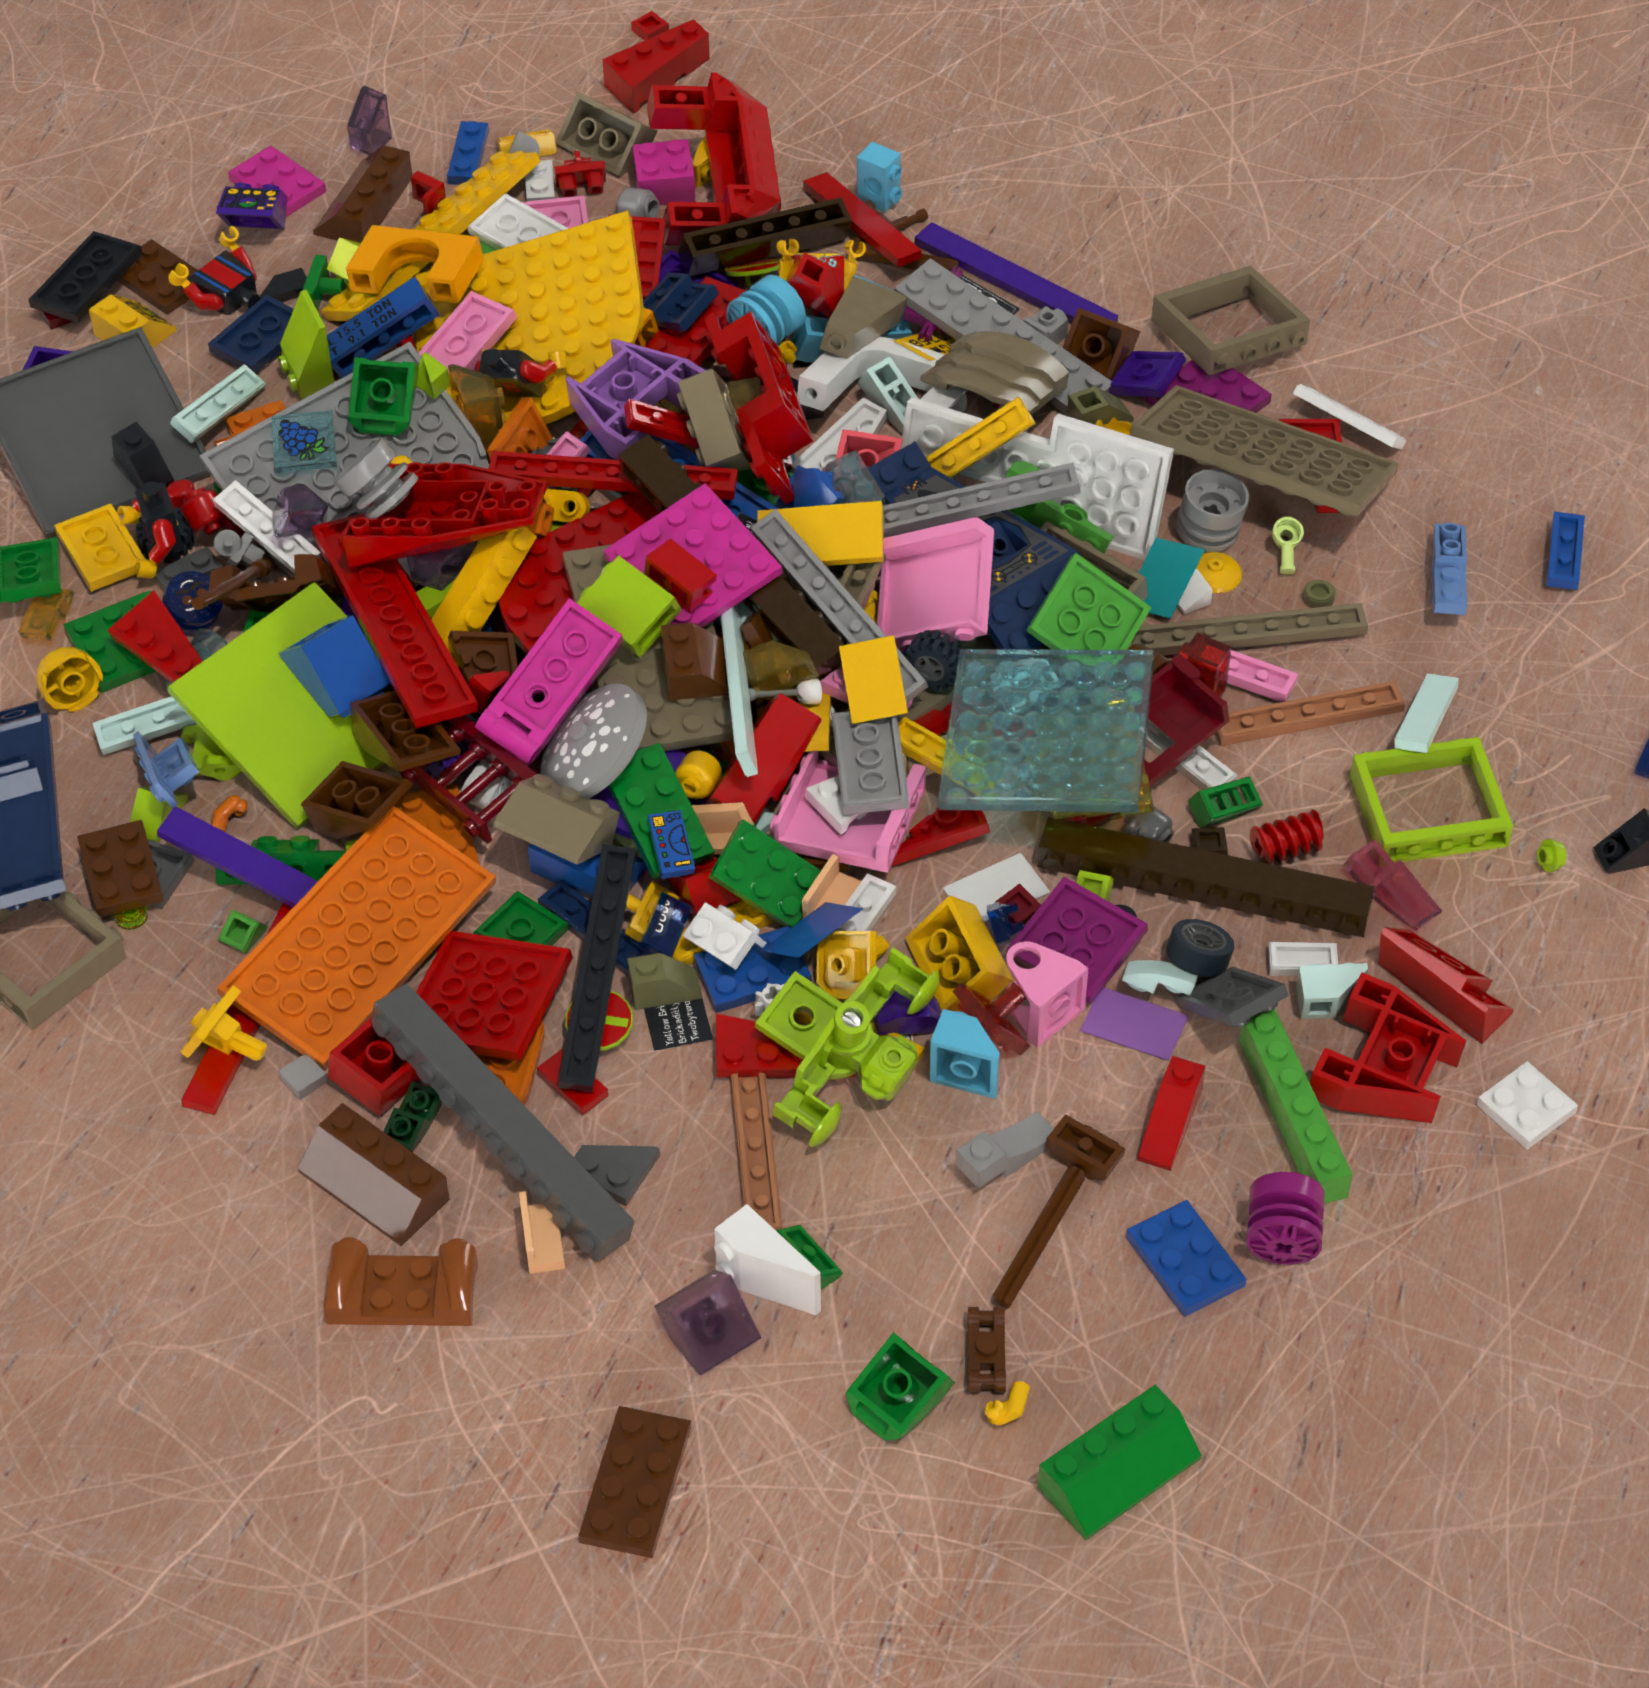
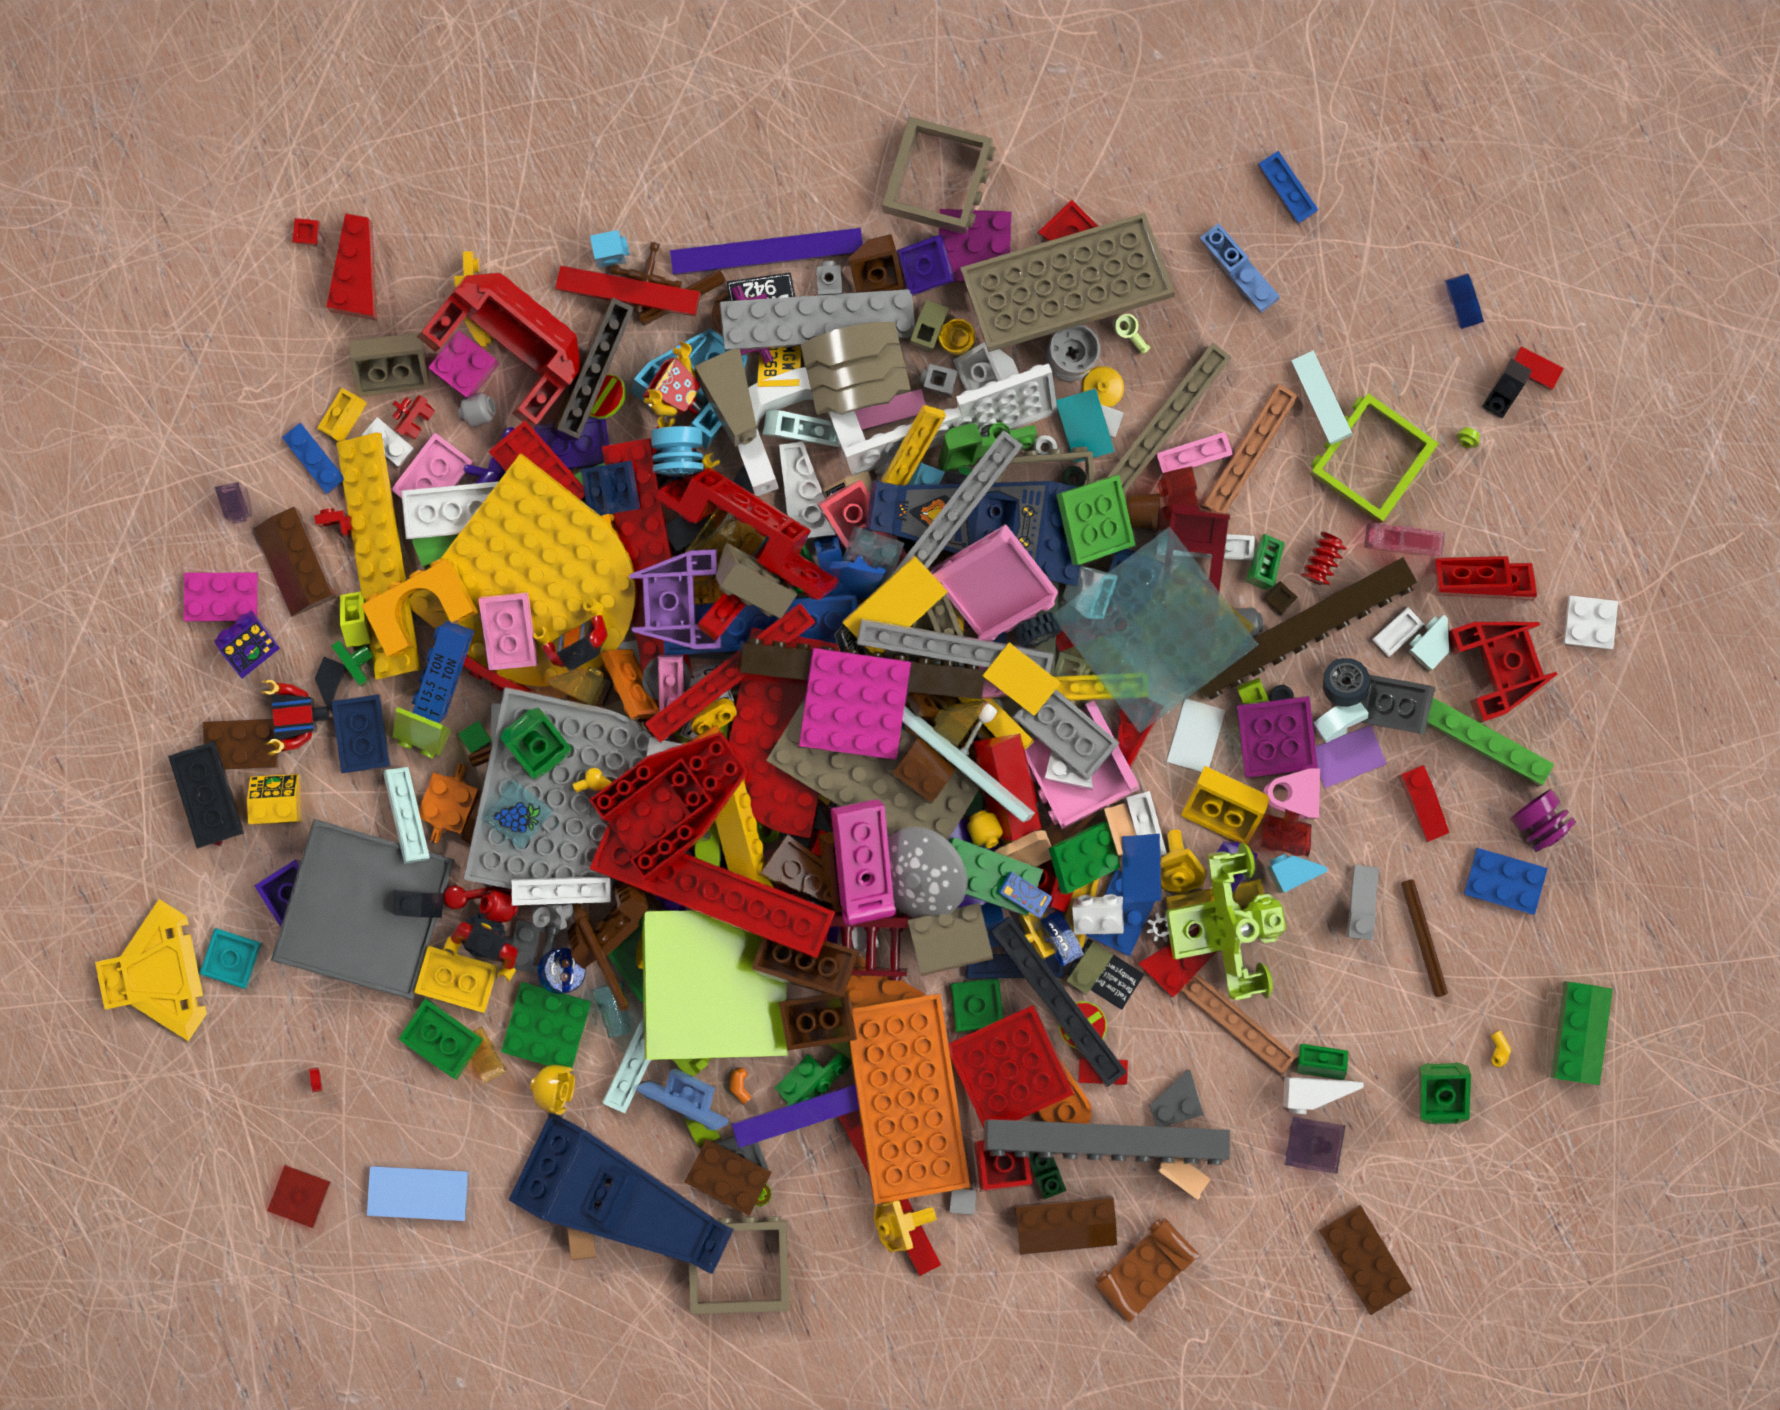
camera: 45 degrees left, 35 degrees up
red wing [107,590,203,683] -> none
bright green slope [218,909,268,954] -> none
clear purple slope [272,484,329,539] -> none
blue slope [278,615,391,718] -> none
light grey wheel [333,438,418,519] -> none
lime slope [417,352,450,400] -> none
red slope [468,671,510,709] -> none
light grey tile [508,131,540,155] -> none
lime brick [577,555,682,658] -> none
red hinge [644,538,717,613] -> none
red slope [786,252,844,317] -> none
red tile [914,709,956,736] -> none
reddish brown plate [968,1307,1006,1393] -> none
clear blue tile [987,902,1024,944] -> none
dark red plate [994,883,1041,931] -> none
reddish brown slope [1046,1114,1125,1180] -> none
white tile [1293,384,1407,450] -> none
olive tile [1303,580,1335,608] -> none

